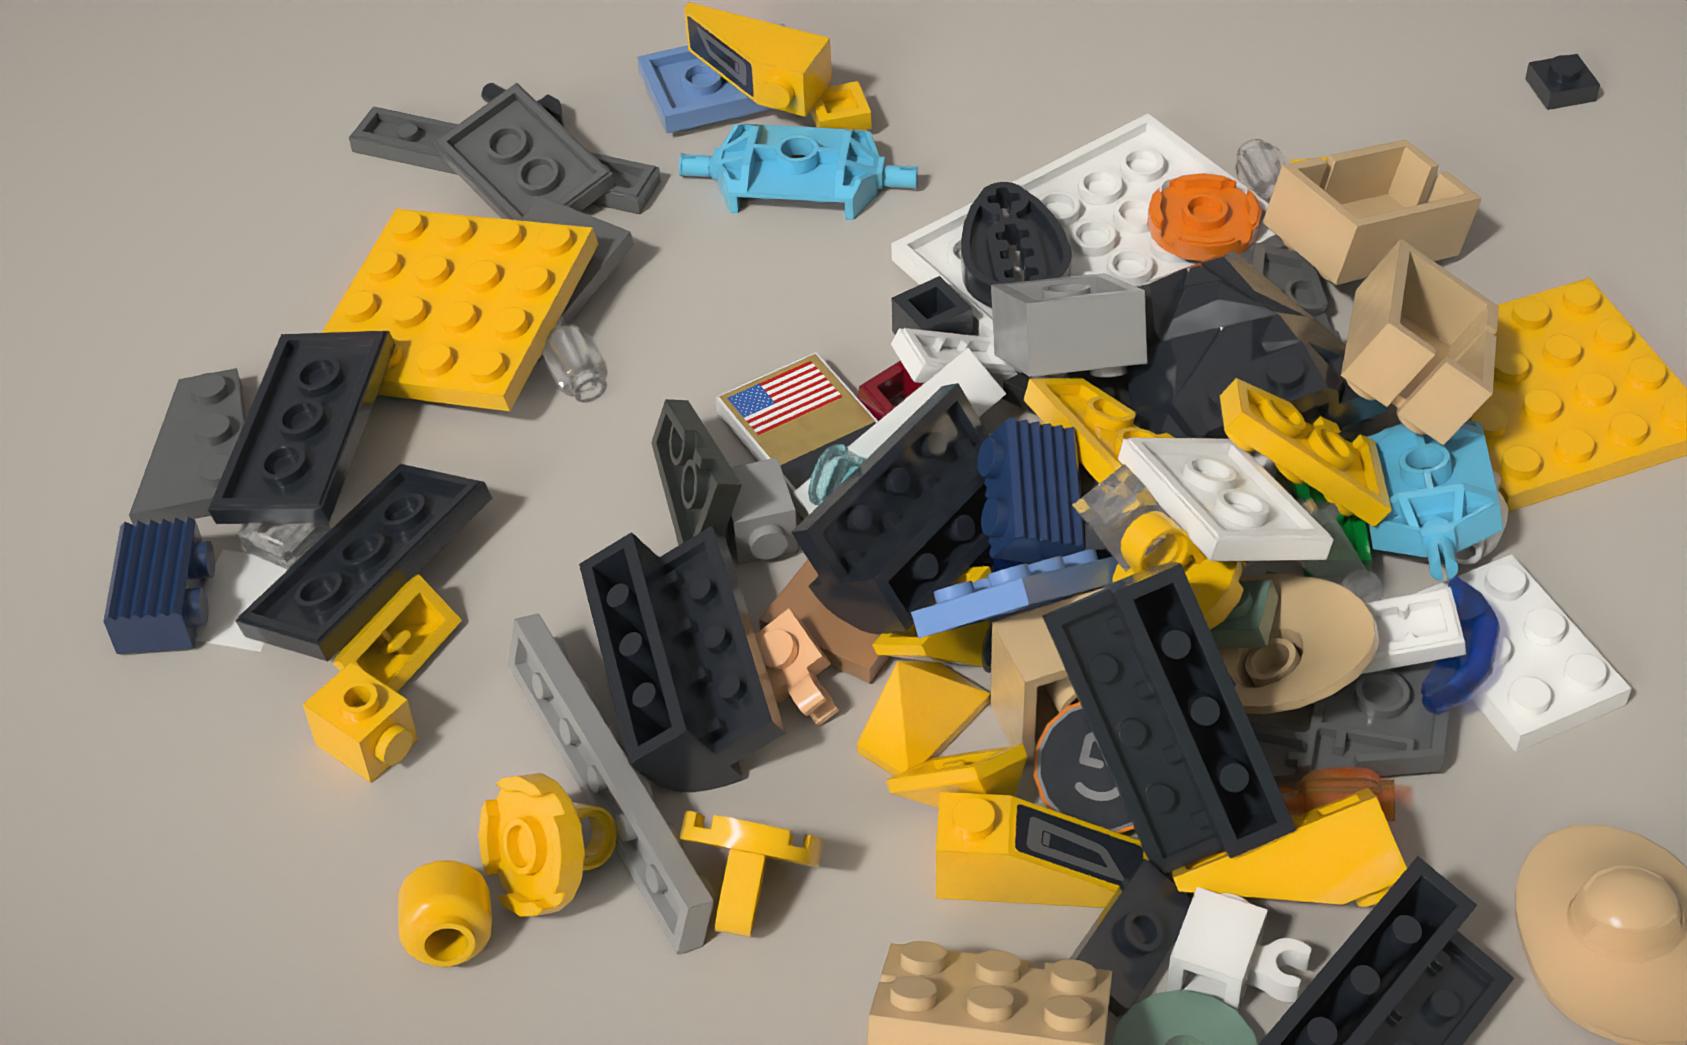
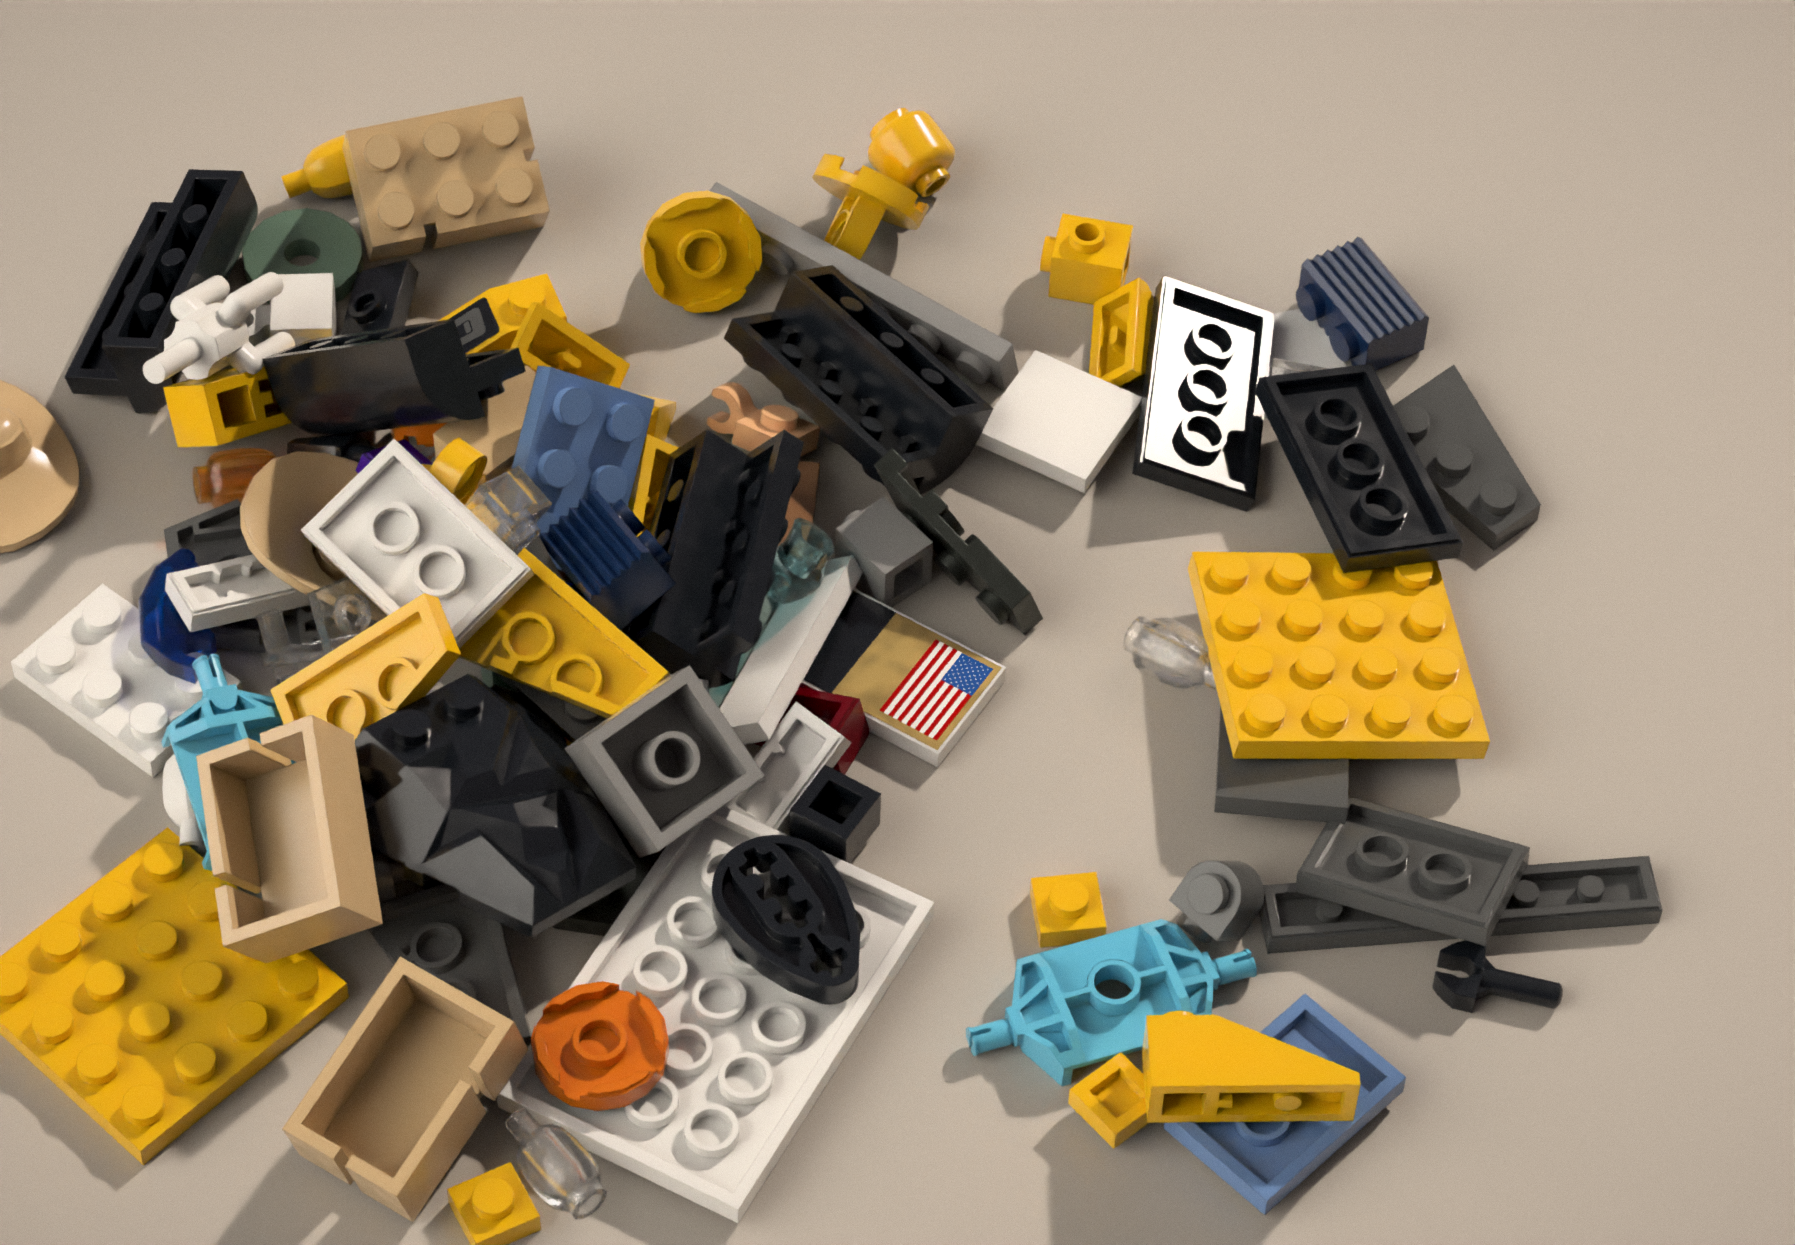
camera: 150 degrees right, 5 degrees up
none -> white plant [143,272,295,384]
none -> white tile [976,350,1142,493]
none -> yellow plate [1030,872,1107,948]
none -> dark grey plate [1169,861,1264,943]

